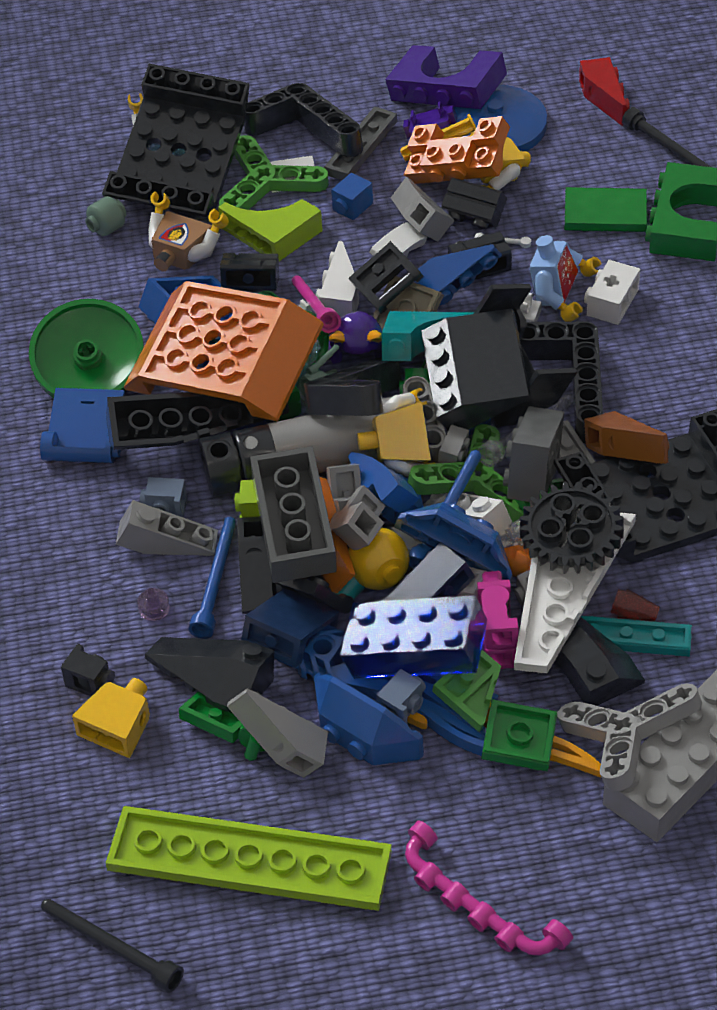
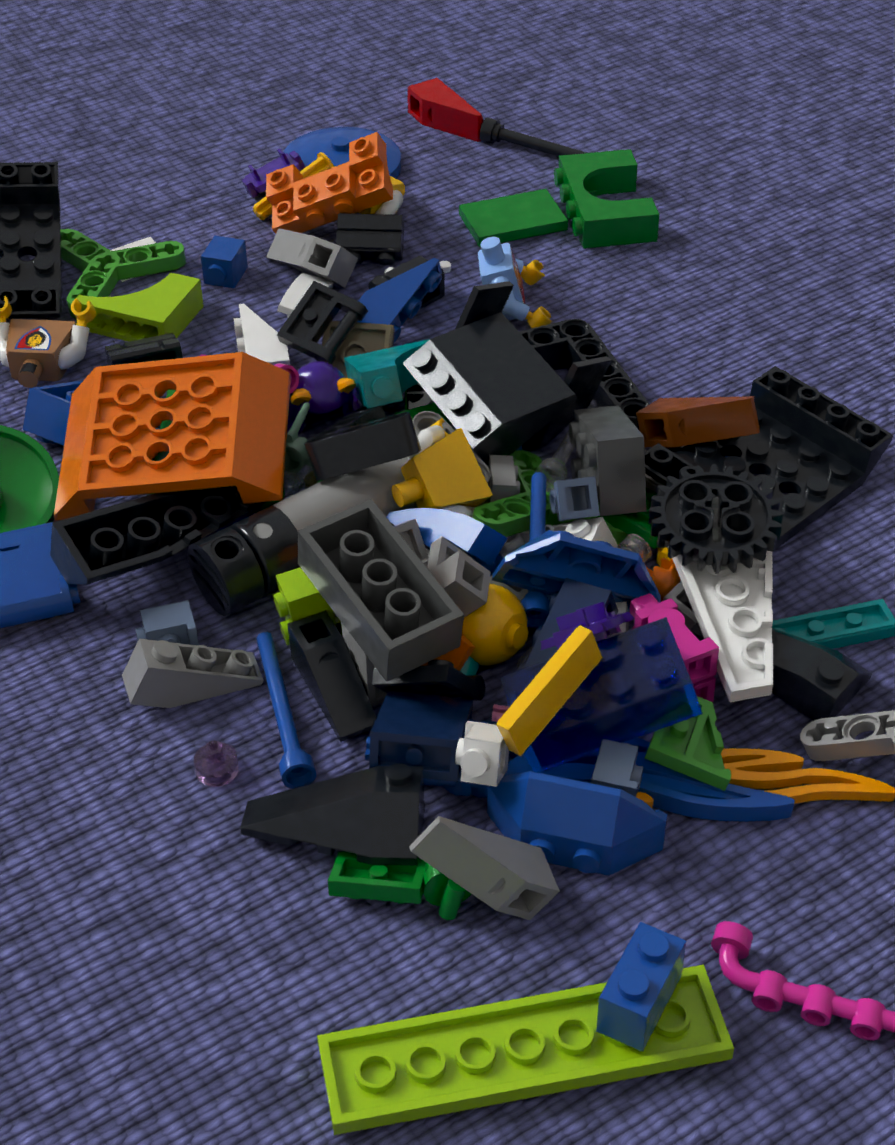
camera: 25 degrees left, 5 degrees down
black brick [61,643,115,696] -> none
yellow torso [72,678,150,758] -> none
black beam [244,83,363,157] -> none
dark grey plate [324,106,397,180] -> none
dark purple arch [385,45,507,109] -> none
green tile [481,699,557,772] -> none
white brick [584,260,640,325] -> none
clear red cone [610,588,660,622] -> none
none -> white brick [455,720,509,787]
none -> yellow tile [496,625,602,756]
none -> dark purple piece [541,601,635,650]
none -> sand blue brick [550,476,600,521]
none -> blue brick [596,922,686,1052]

